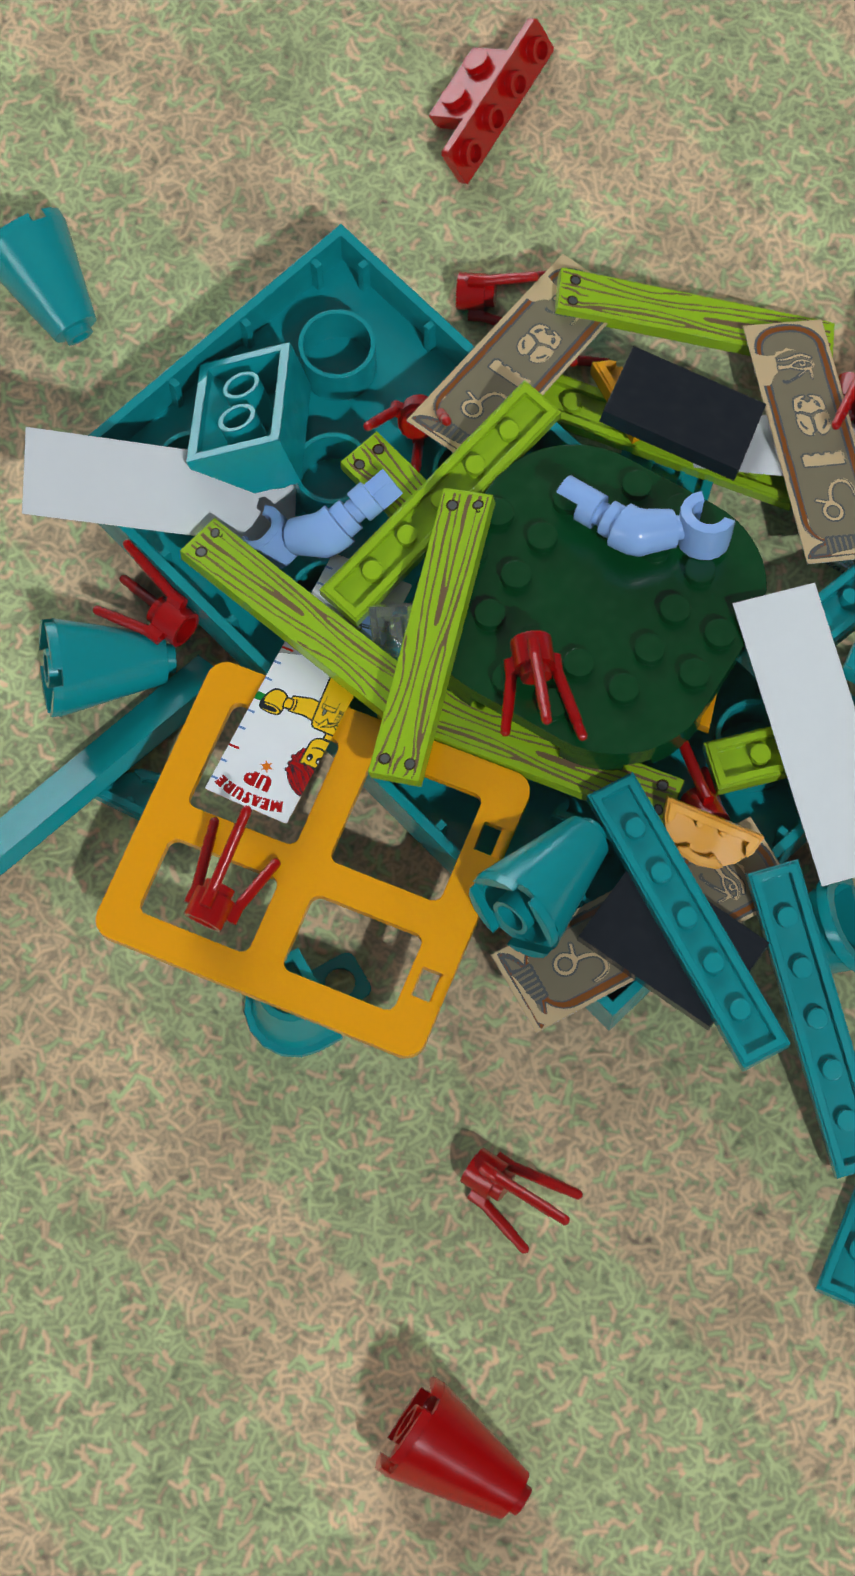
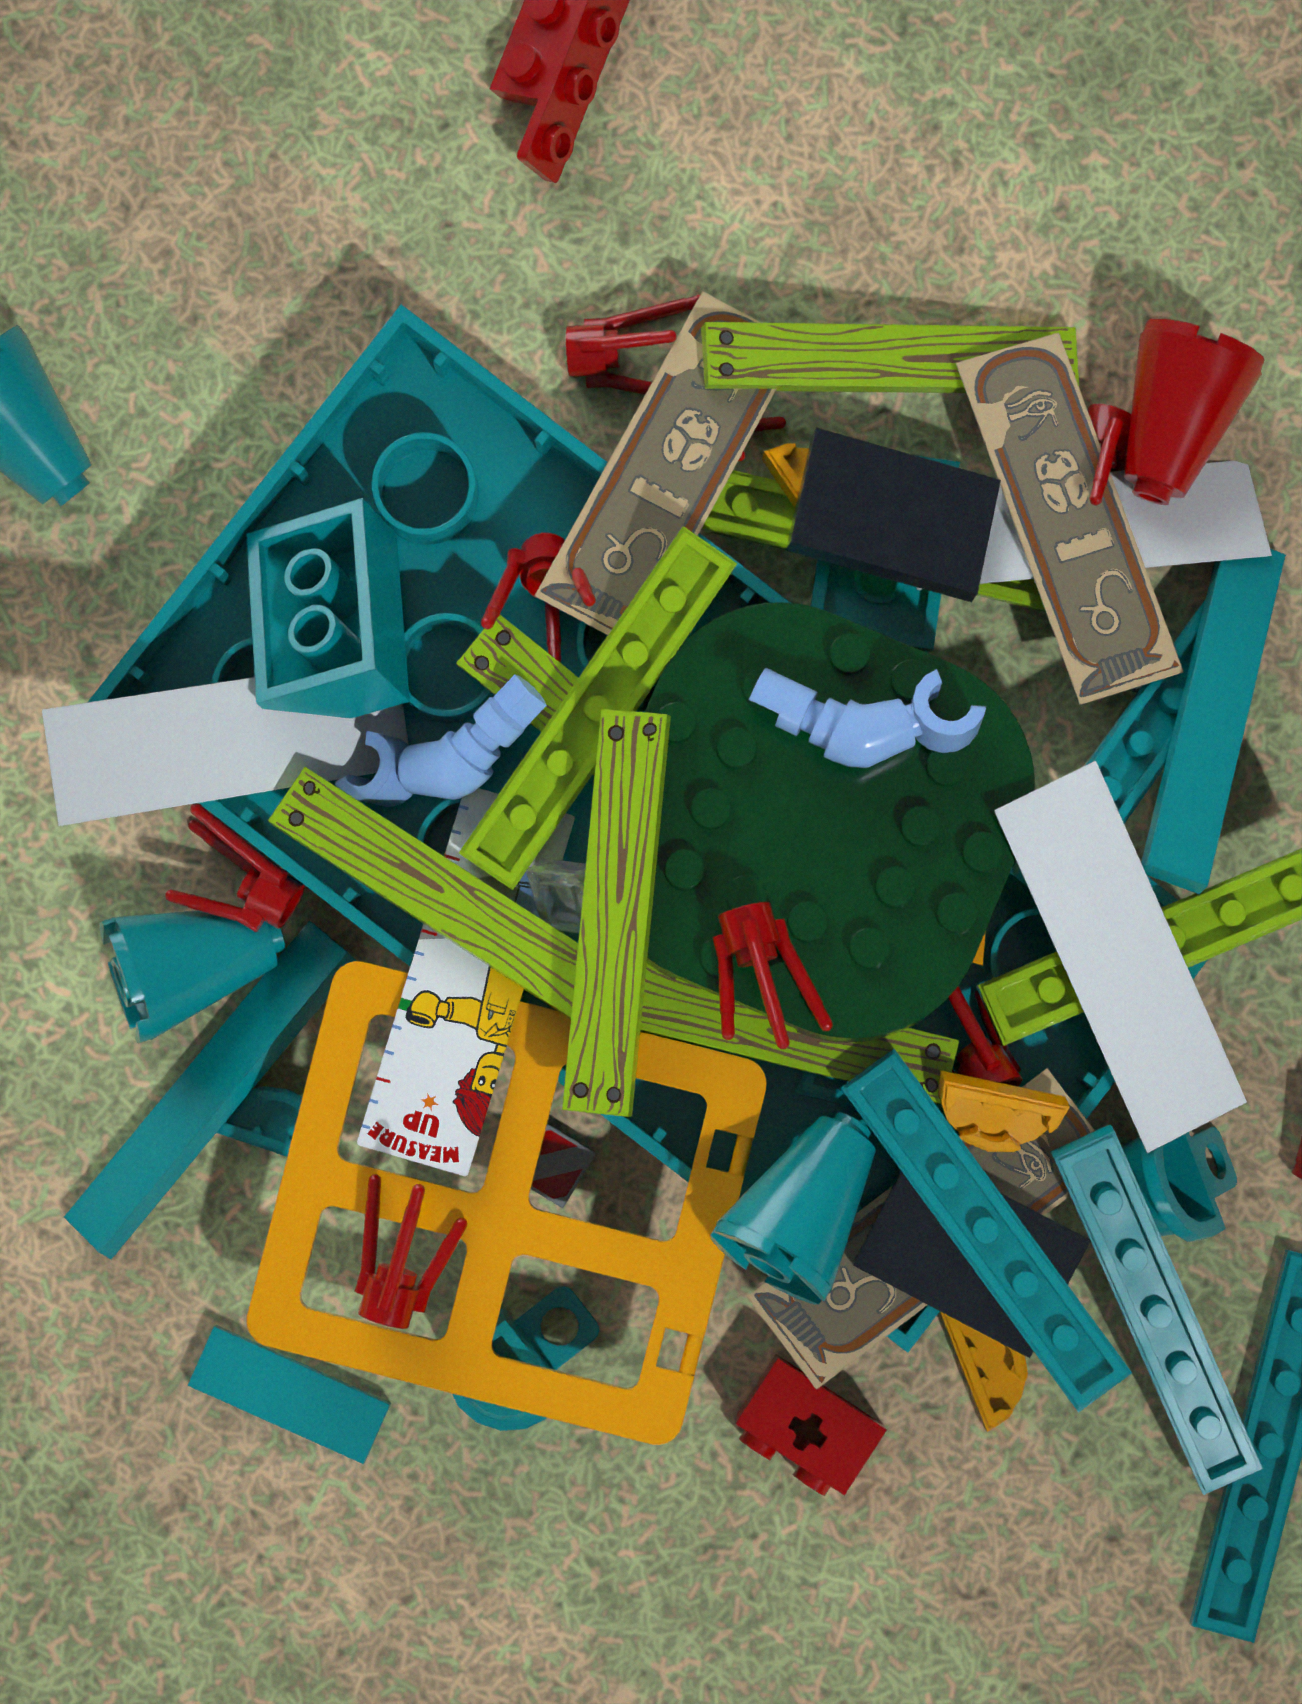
camera: 10 degrees left, 15 degrees up
red plant [460,1147,583,1254] -> none
none -> teal tile [187,1325,391,1464]
none -> tile [531,1123,596,1208]
none -> red brick [734,1354,887,1496]
none -> light orange tile [940,1312,1028,1432]

